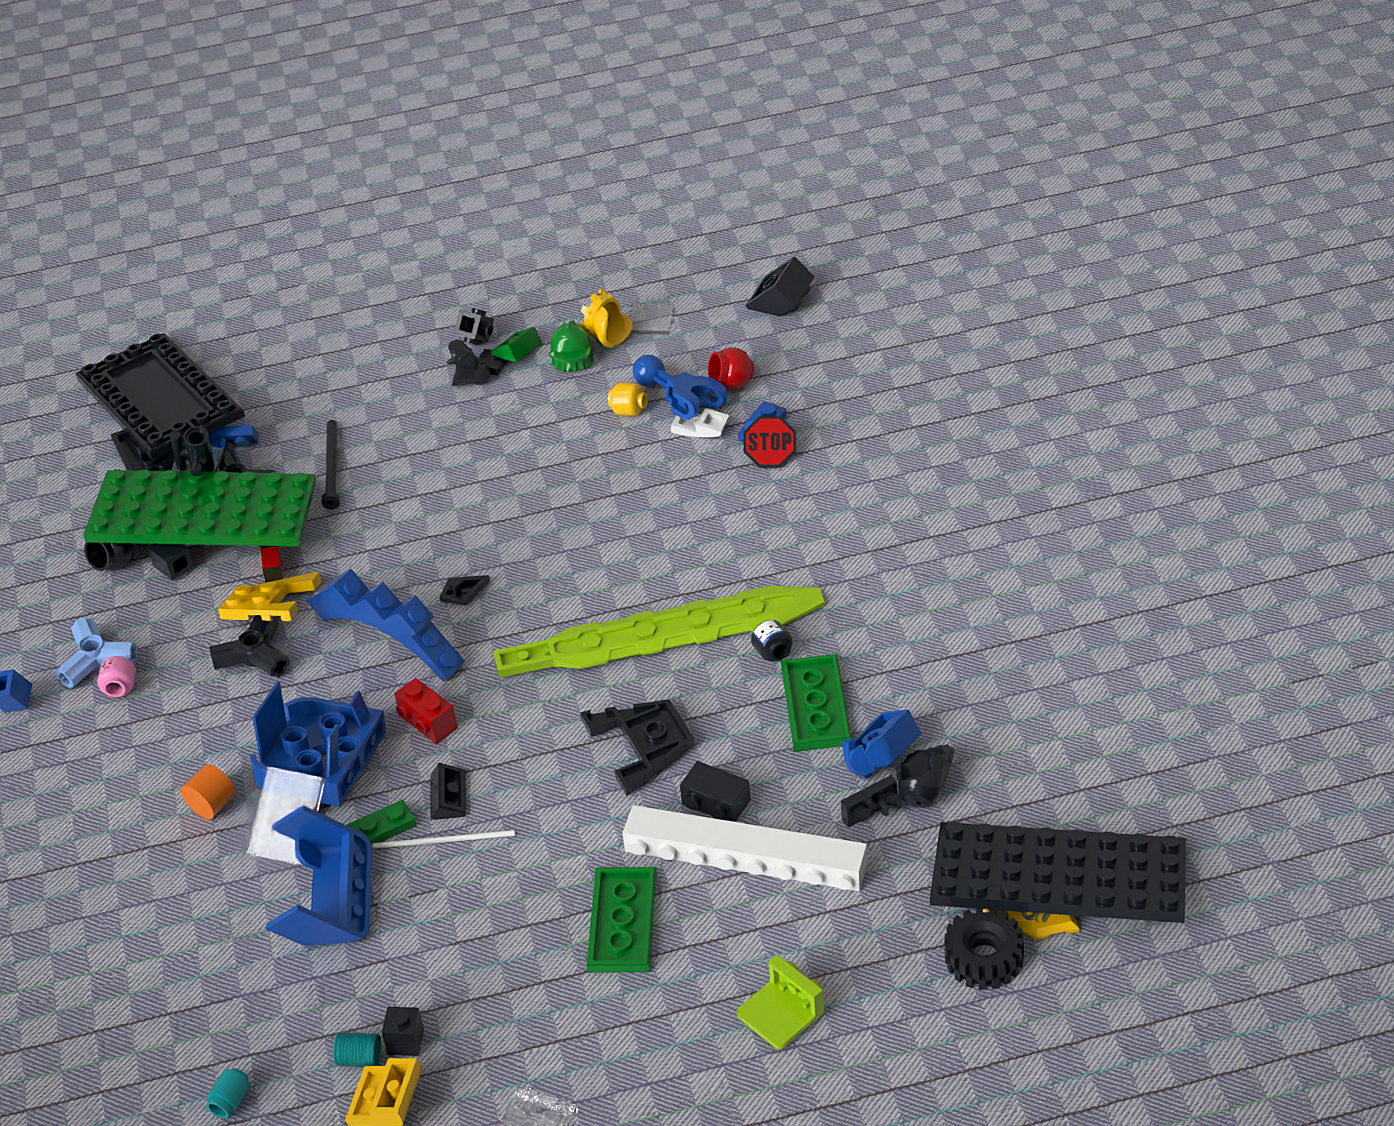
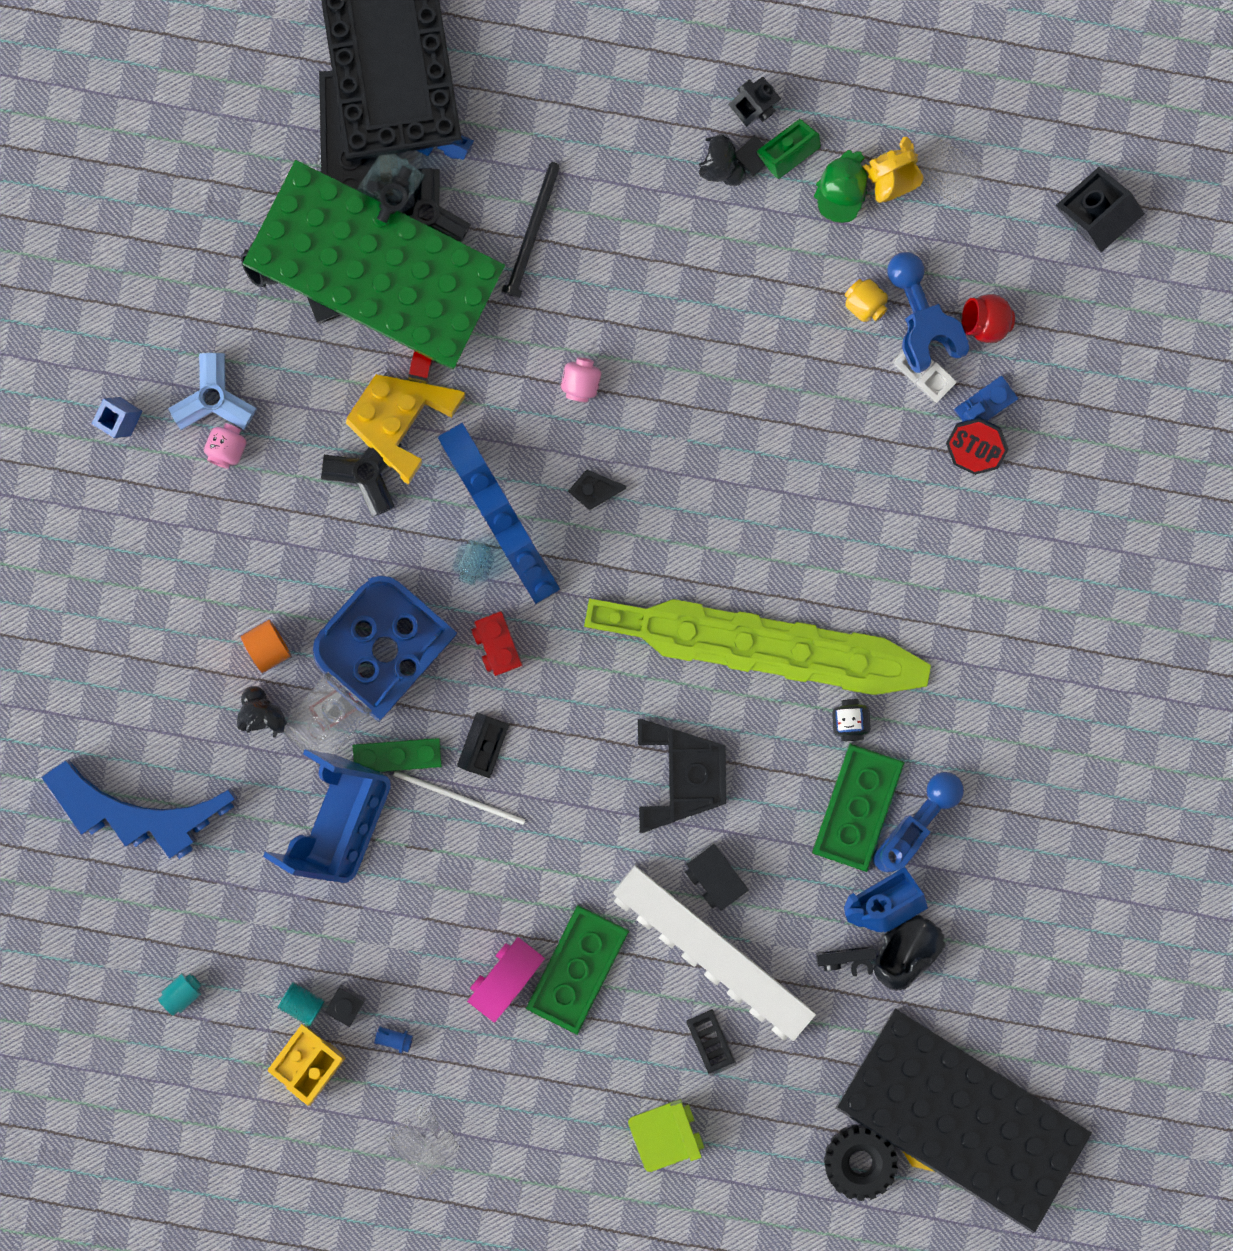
camera: 25 degrees right, 45 degrees up
none -> blue arch [41,760,237,859]
none -> black piece [237,686,287,738]
none -> blue pin [374,1026,413,1054]
none -> clear light blue head [452,540,495,585]
none -> dark pink brick [467,937,545,1023]
none -> bright pink head [561,357,602,402]
none -> black slope [686,1009,737,1076]
none -> blue piece [873,772,964,873]

